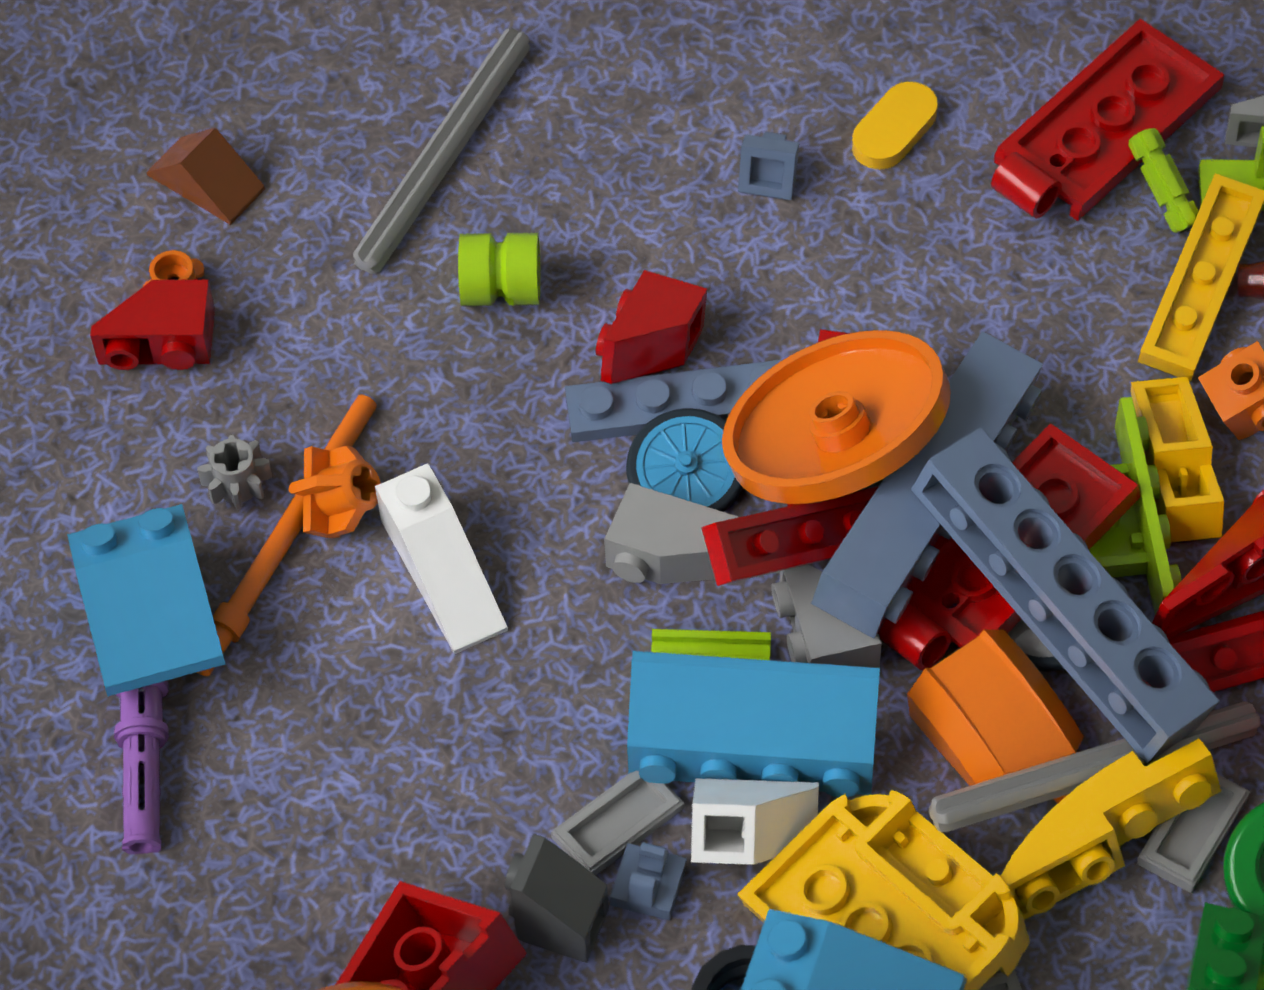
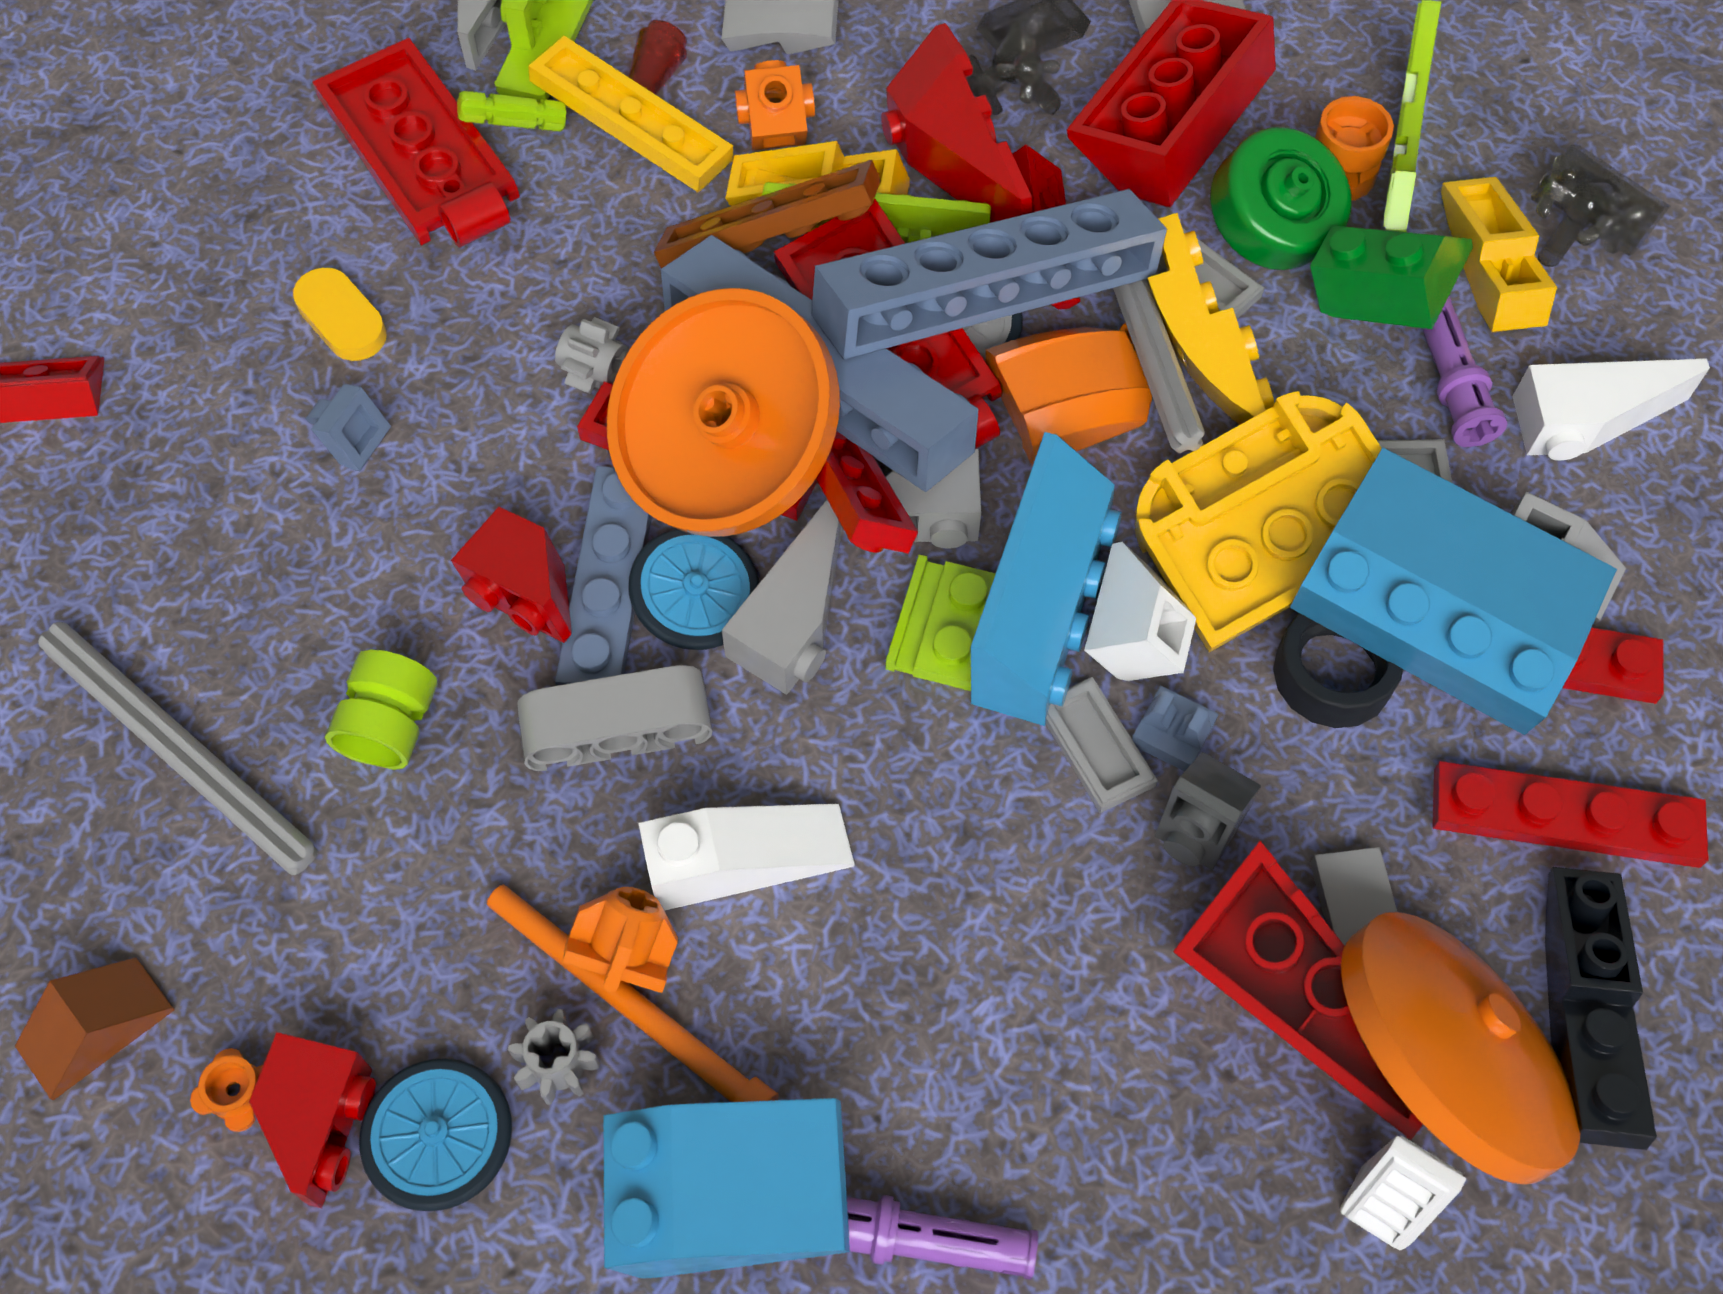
camera: 80 degrees left, 5 degrees up
none -> dark azure wheel [359,1058,512,1211]
none -> light grey beam [517,665,713,771]
none -> light grey gear [555,317,629,394]
none -> dark orange plate [653,160,881,269]

